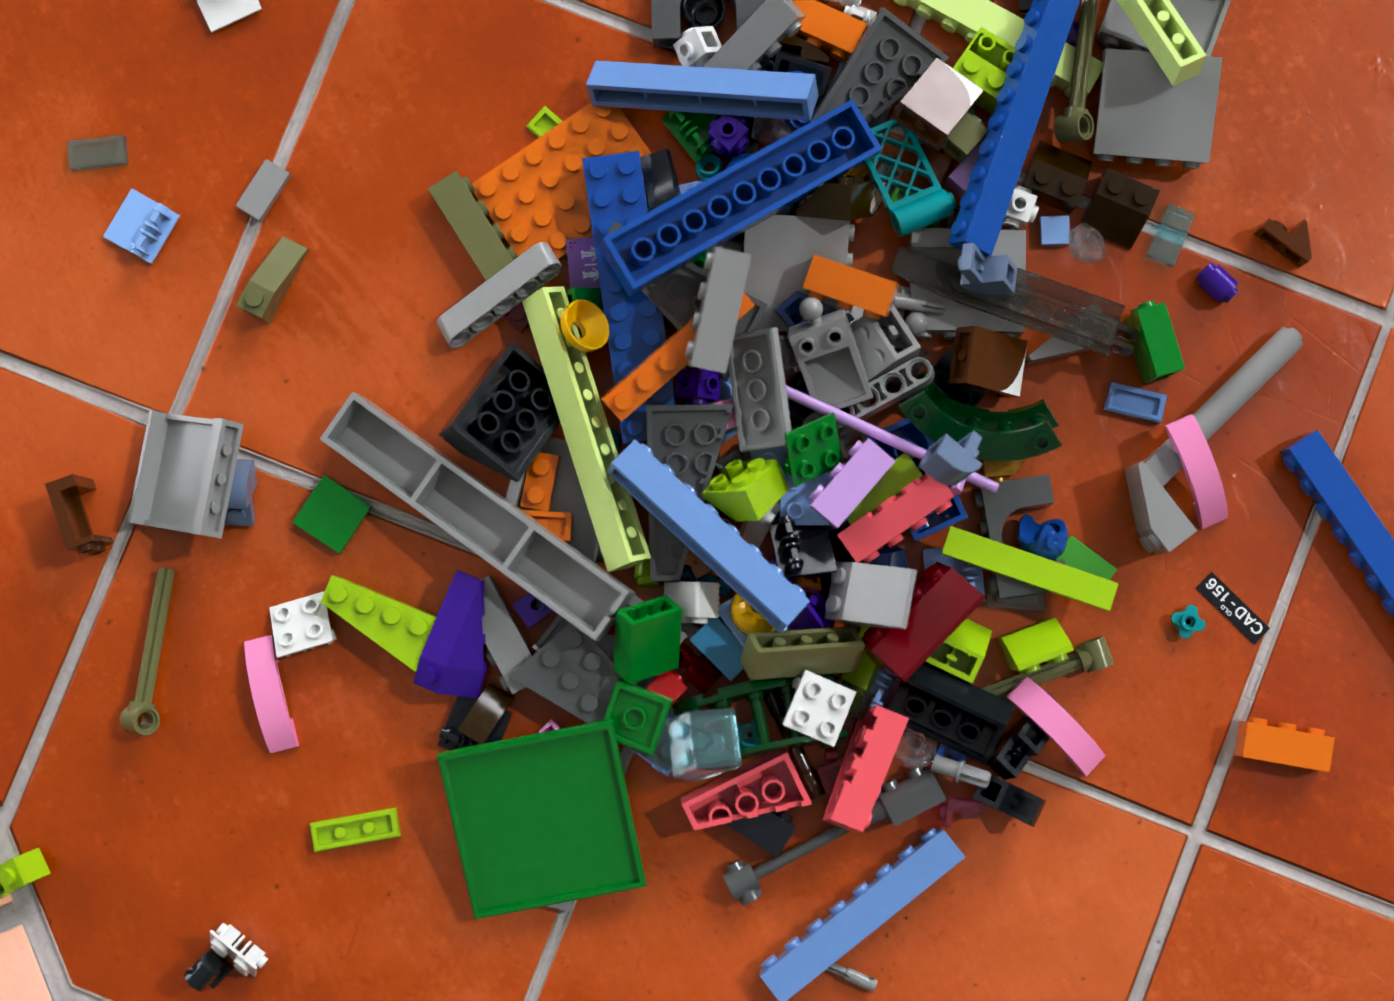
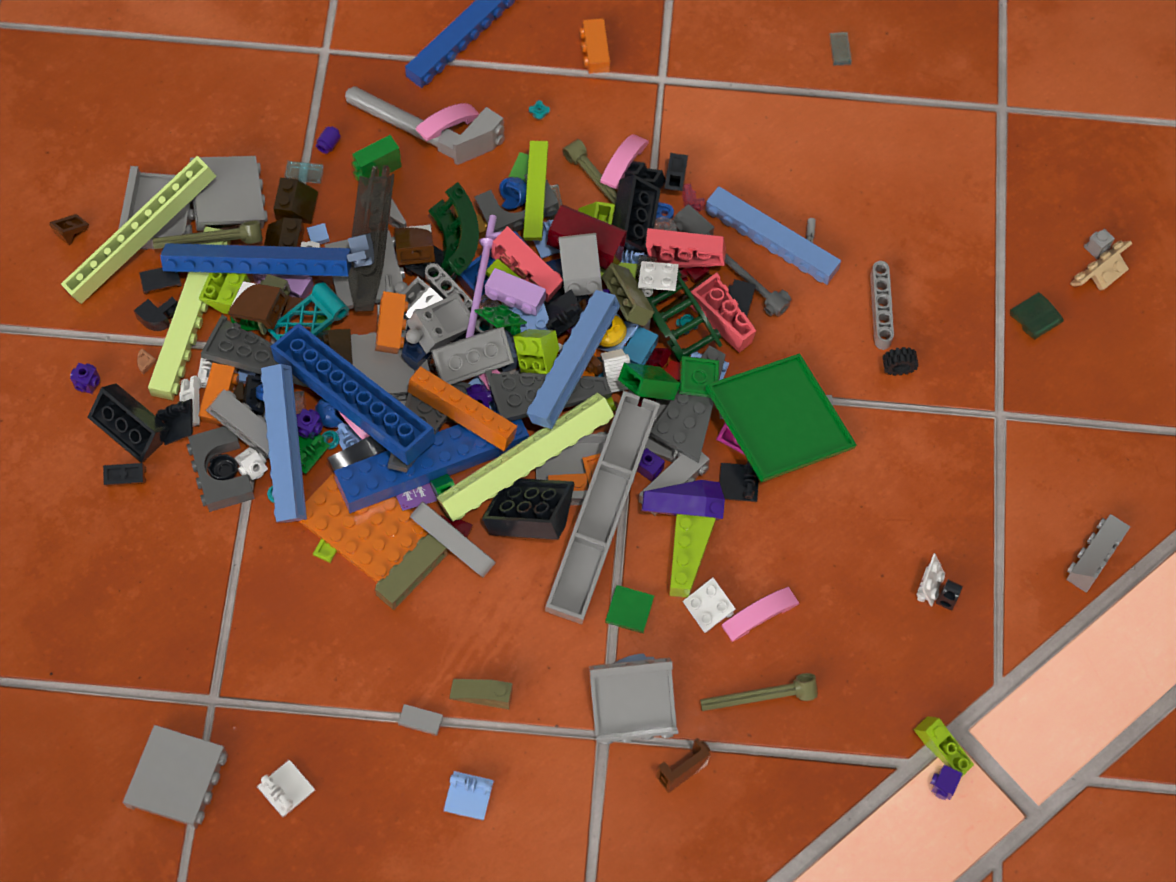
camera: 115 degrees left, 20 degrees down
clear light blue tile [67,135,128,171] -> none
lime tile [310,807,401,852] -> none
dark brown slope [458,683,514,744] -> none
yellow piece [560,299,609,352] -> none
clear light blue slope [667,708,742,782] -> none
light grey brick [685,247,751,373] -> none
sand blue brick [919,430,982,485] -> none
light grey axle [931,754,991,789] -> none
lime slope [997,617,1074,674] -> none
clear plate [1069,223,1106,265] -> none
medium blue tile [1103,382,1167,424] -> none
black sticker [1196,572,1270,644] -> none
reddish brown slope [1254,219,1312,268] -> none

